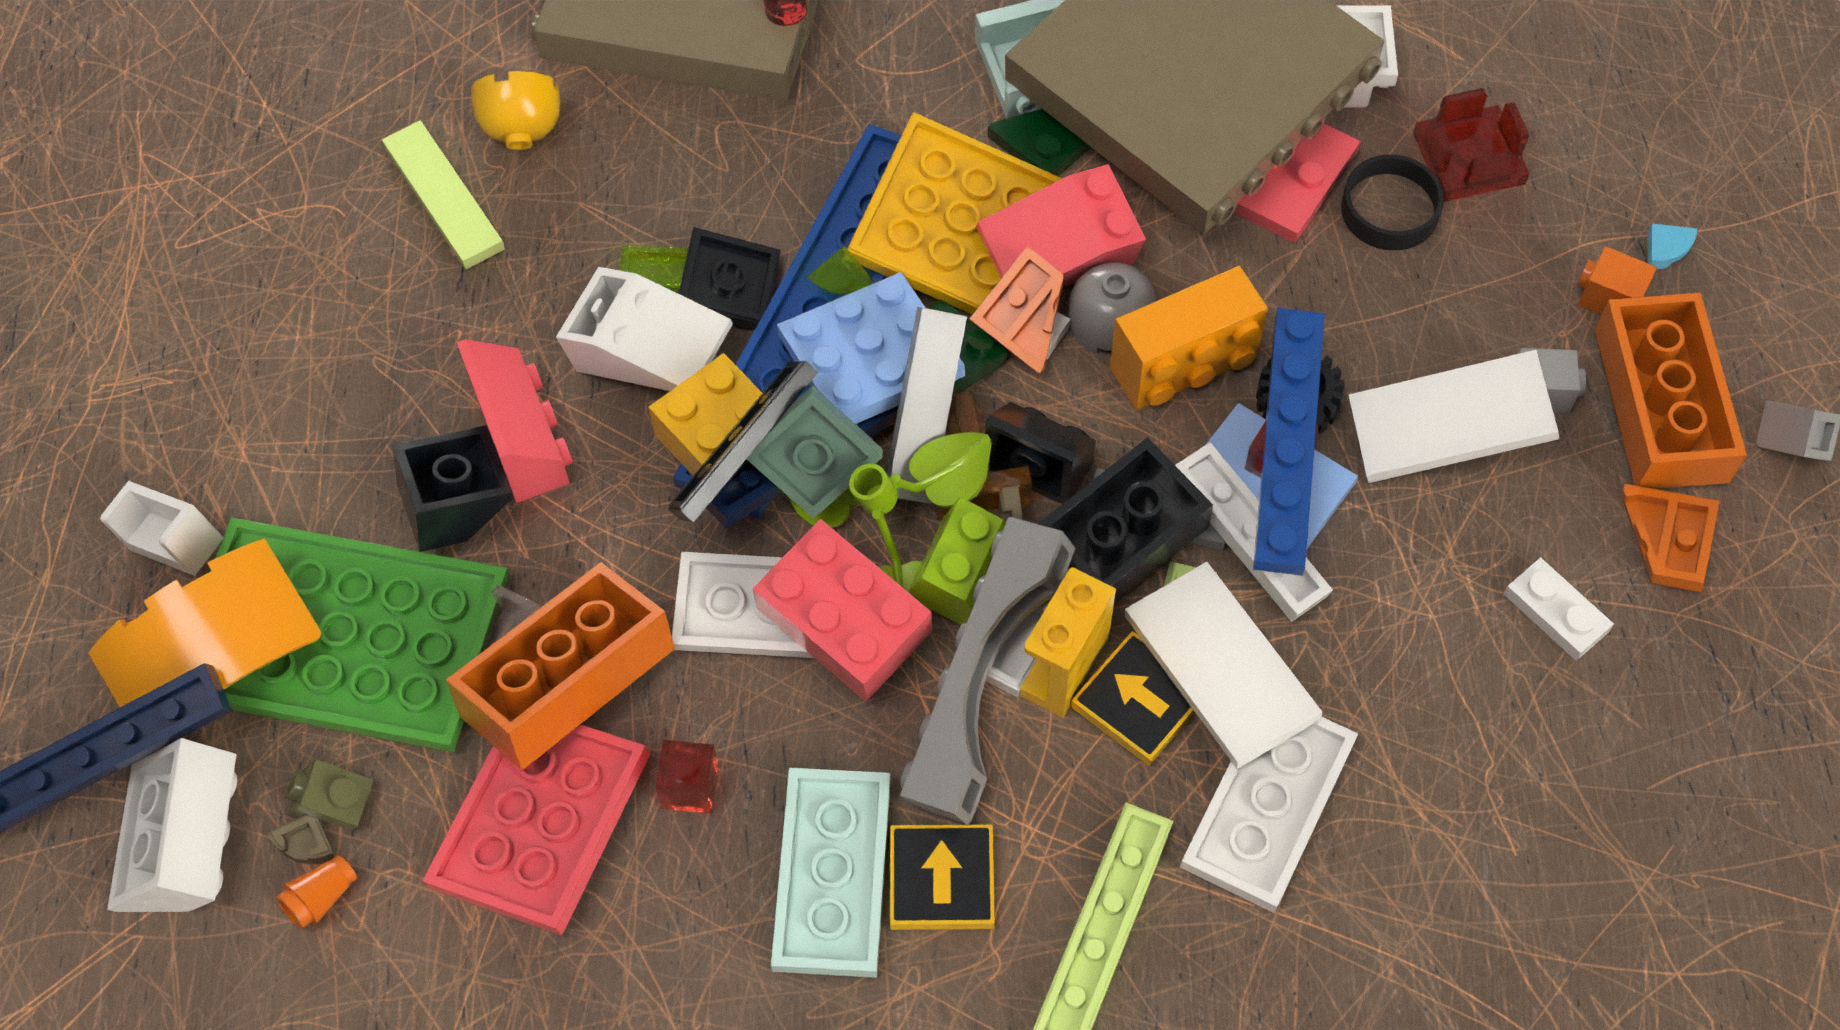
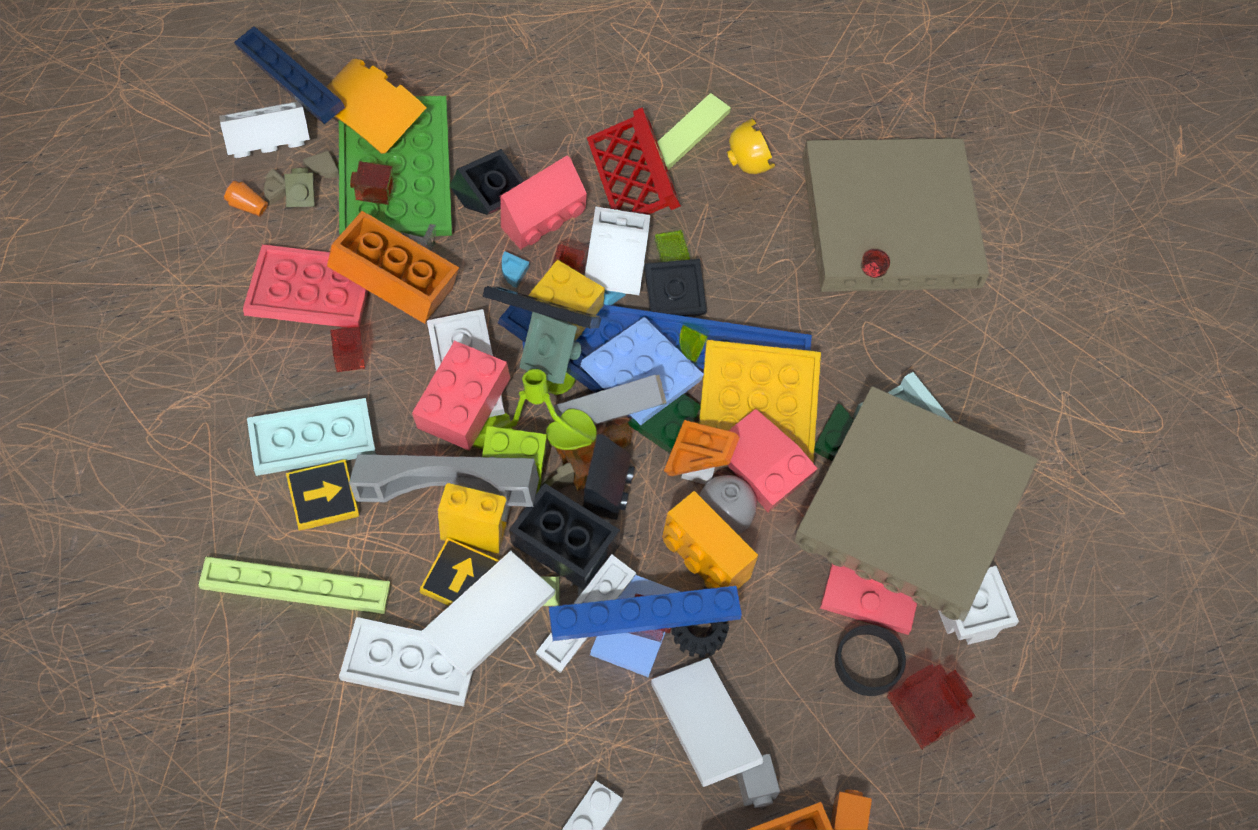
camera: 65 degrees right, 0 degrees up
white panel [100,481,224,576] -> none
none -> dark tan tile [303,151,339,178]
none -> clear red brick [350,161,394,205]
none -> medium azure tile [502,251,529,288]
none -> clear red brick [552,240,589,274]
none -> red fence [586,107,681,215]

